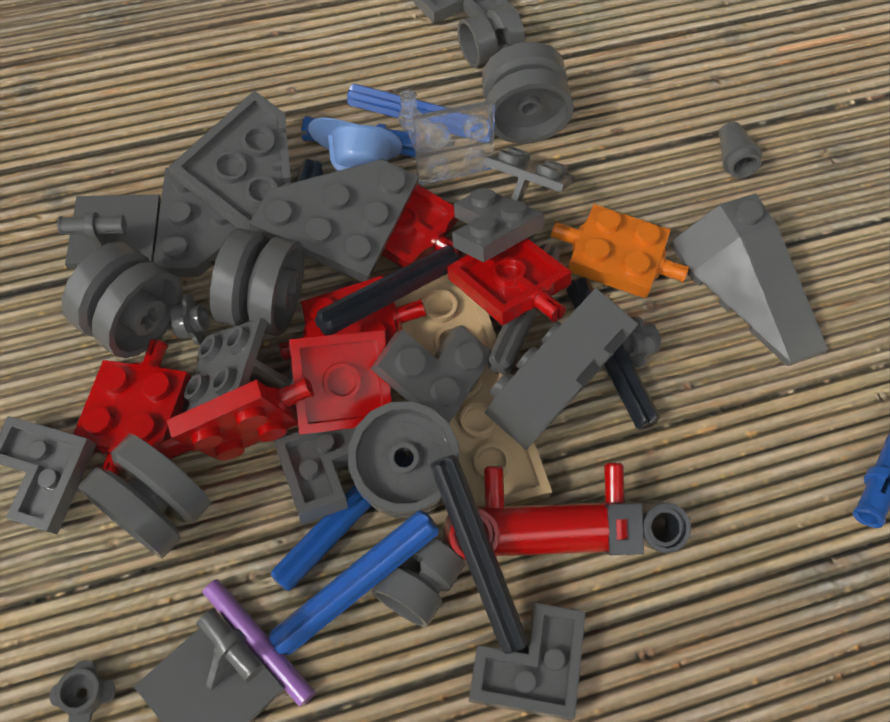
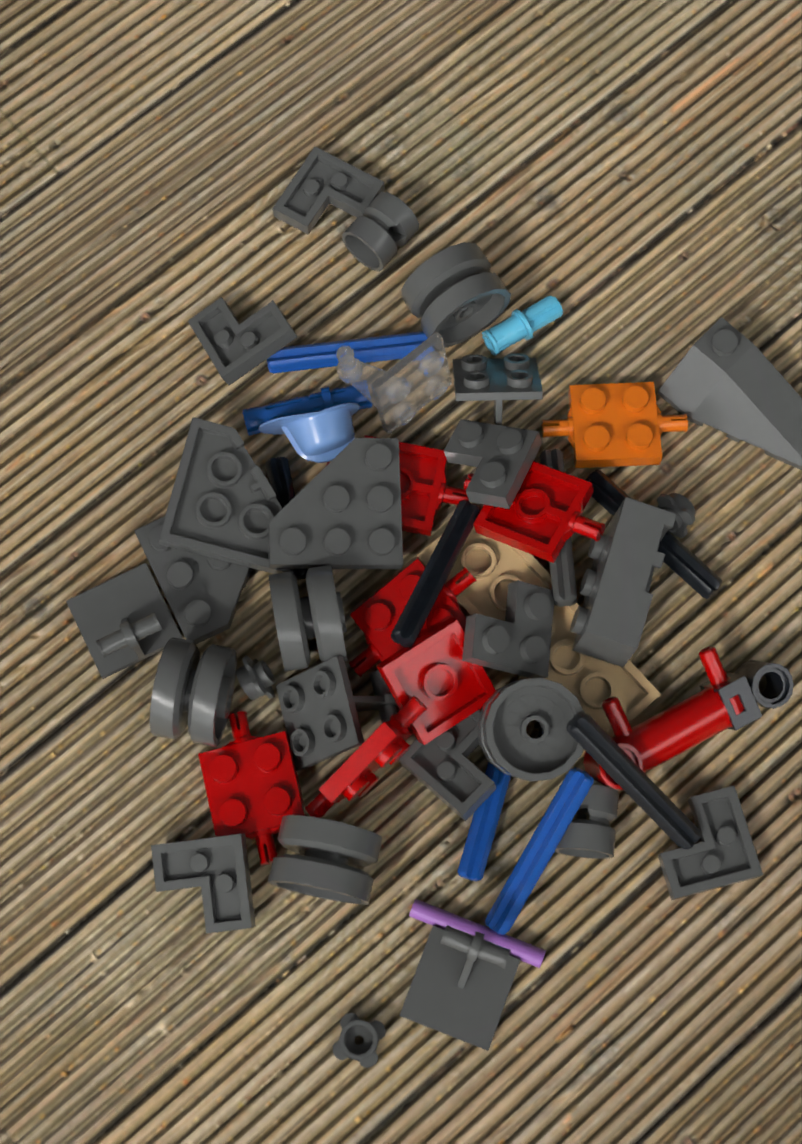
camera: 20 degrees left, 10 degrees up
dark grey cone [719,122,762,178] -> none
none -> dark grey plate [188,297,298,386]
none -> medium azure axle [482,296,563,356]

